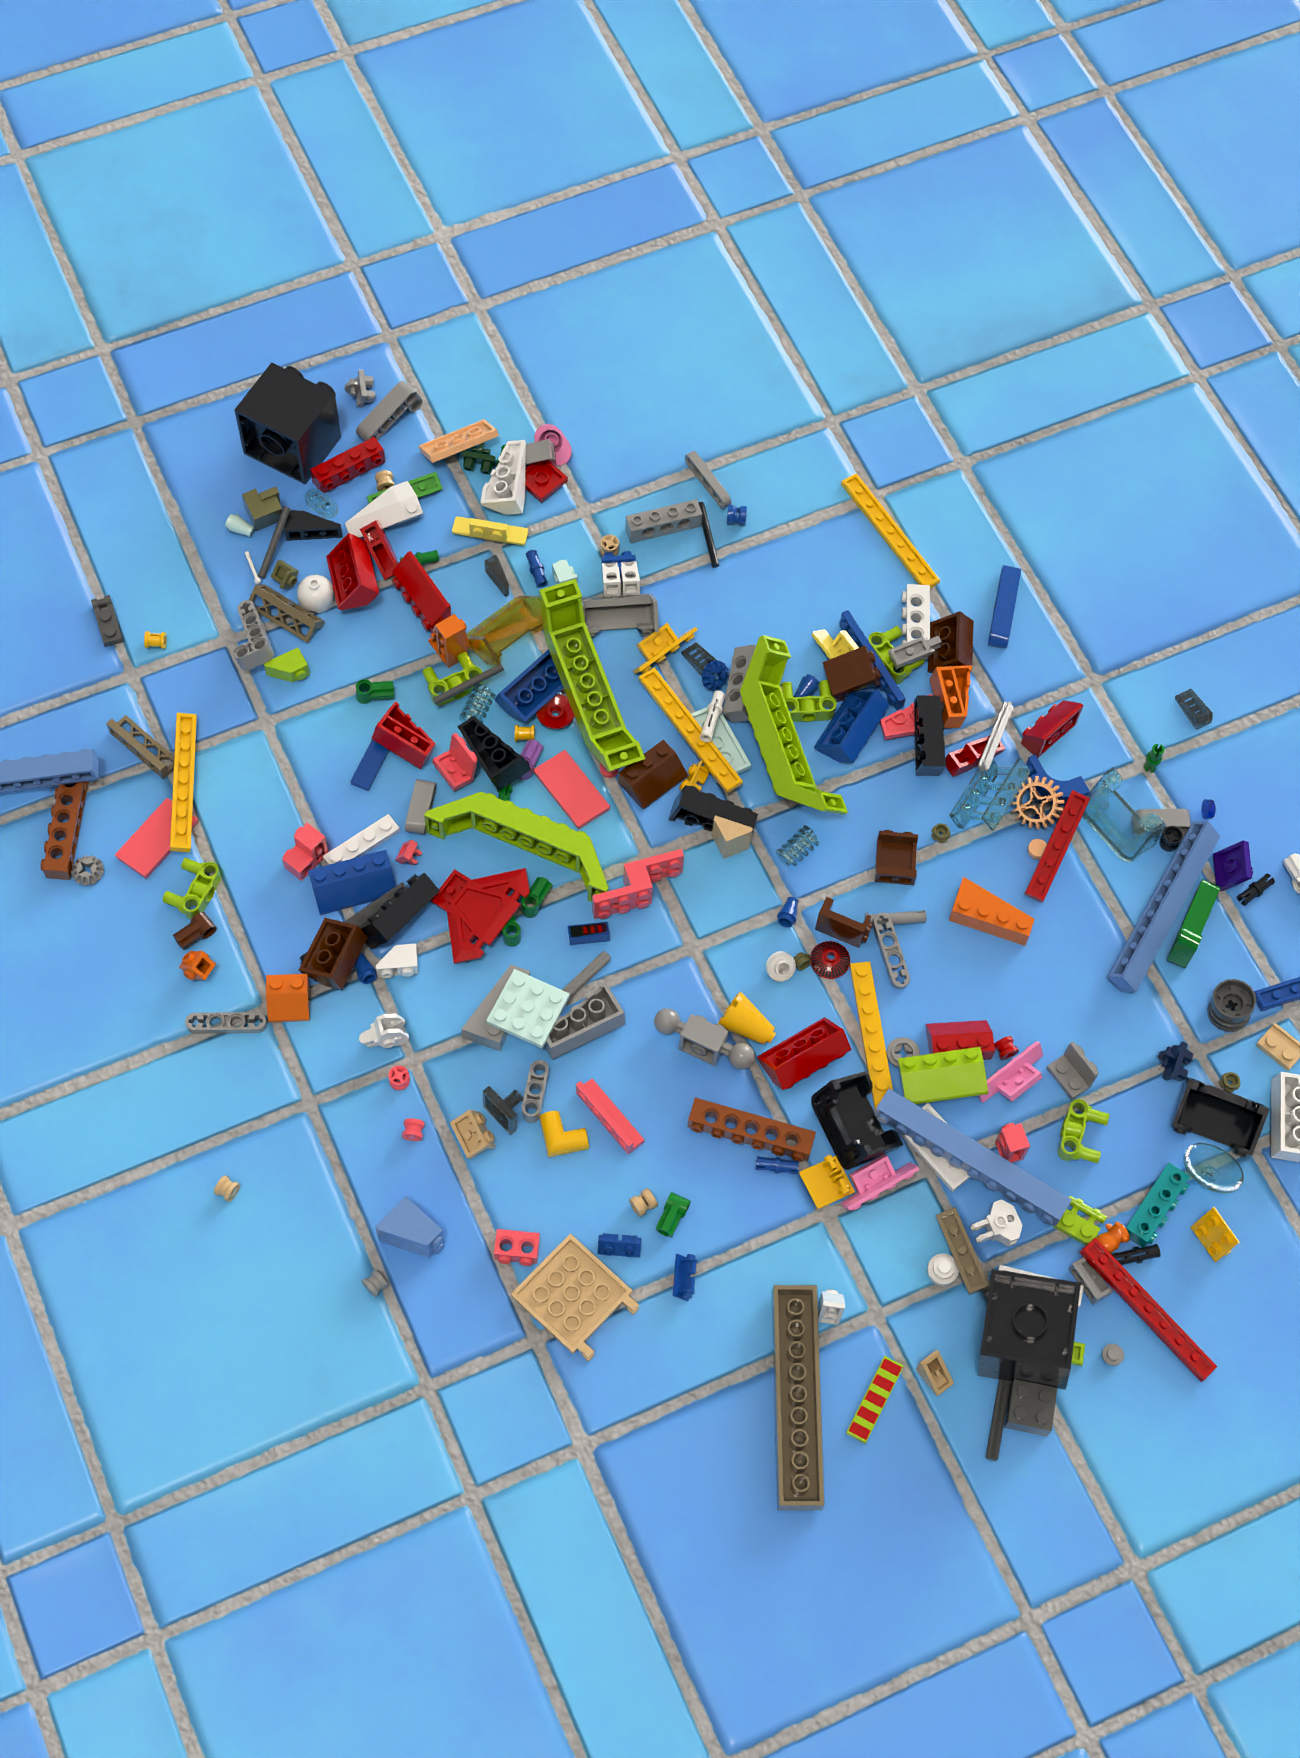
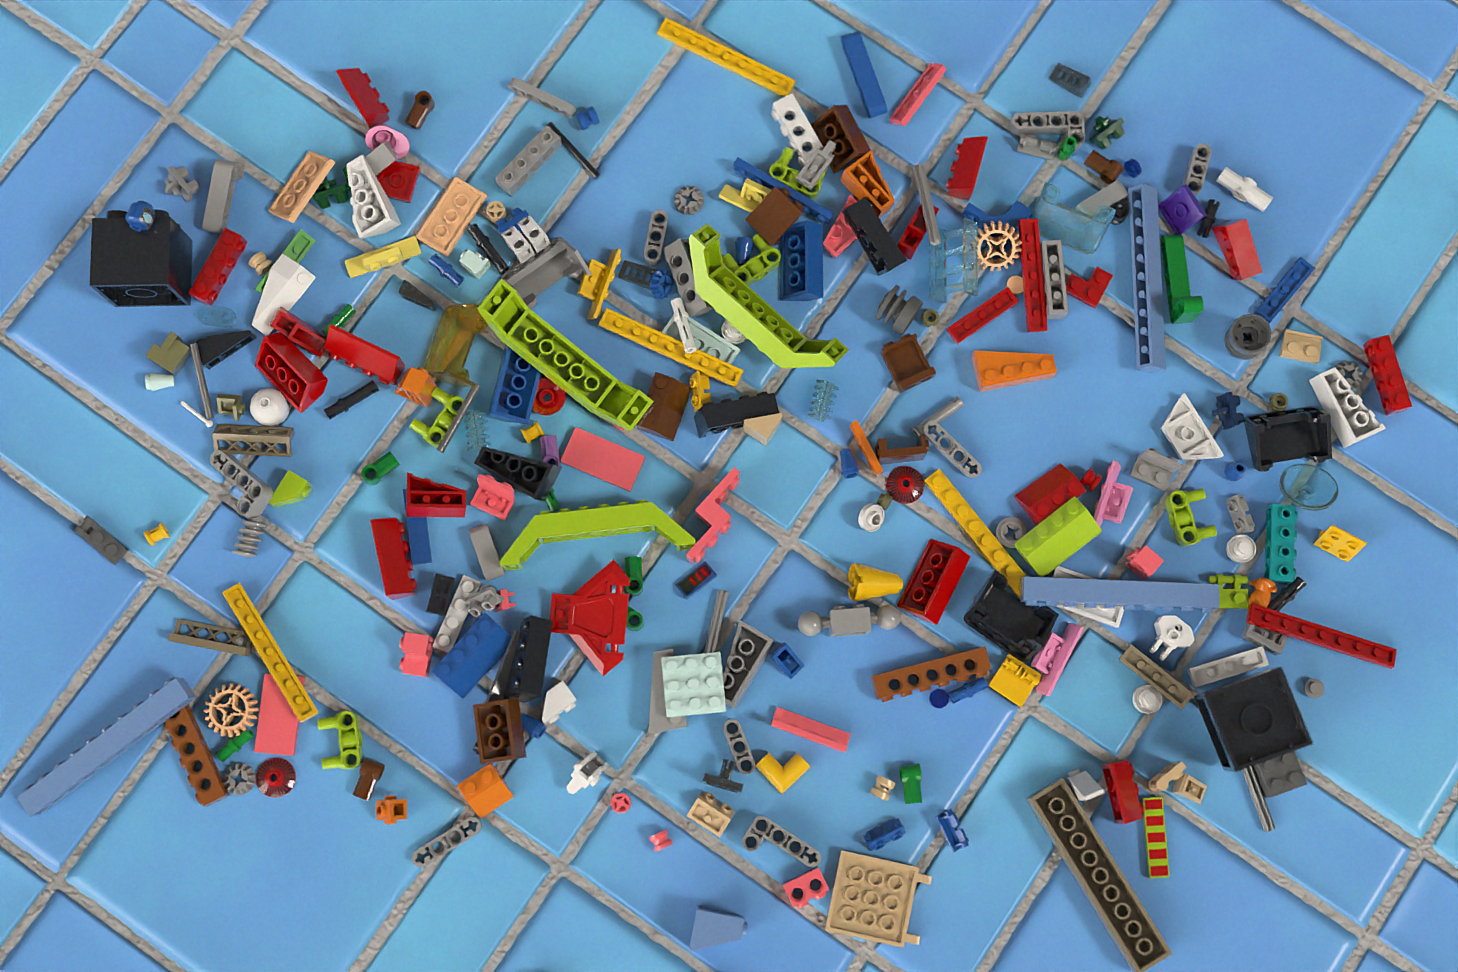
camera: 30 degrees left, 15 degrees up
none -> blue head [125,201,155,231]
none -> light nougat gear [204,683,259,737]
none -> green pin [215,727,254,762]
none -> light grey piece [232,516,267,558]
none -> dish [256,758,296,798]
none -> black pin [323,380,379,420]
none -> red slope [336,68,390,129]
none -> red slope [370,518,417,600]
none -> reddish brown piece [405,91,435,130]
none -> light nougat tile [416,176,488,258]
none -> black hinge [426,574,455,616]
none -> light grey hips [465,585,504,617]
none -> black pin [467,223,510,275]
none -> light grey beam [644,210,668,267]
none -> light grey gear [674,185,704,215]
none -> white plate [721,320,746,345]
none -> light grey beam [742,816,821,867]
none -> blue slope [770,642,805,679]
none -> orange tile [849,420,883,476]
none -> dark grey wheel [875,285,923,335]
none -> coral plate [889,63,947,126]
none -> clear blue tile [929,689,949,709]
none -> red plate [947,287,1019,345]
none -> light grey beam [1009,111,1085,151]
none -> light grey hinge [1017,134,1057,160]
none -> light grey brick [1040,240,1069,320]
none -> red plate [1066,267,1113,309]
none -> reddish brown piece [1084,150,1124,184]
none -> dark green hips [1089,116,1125,149]
none -> red slope [1101,760,1144,824]
none -> tan plate [1147,761,1187,791]
none -> white wing [1161,393,1224,460]
none -> light grey beam [1182,143,1212,197]
none -> wedge [1211,219,1263,280]
none -> blue cone [1224,462,1246,481]
none -> light grey hinge [1225,494,1255,535]
none -> white plate [1226,534,1256,563]

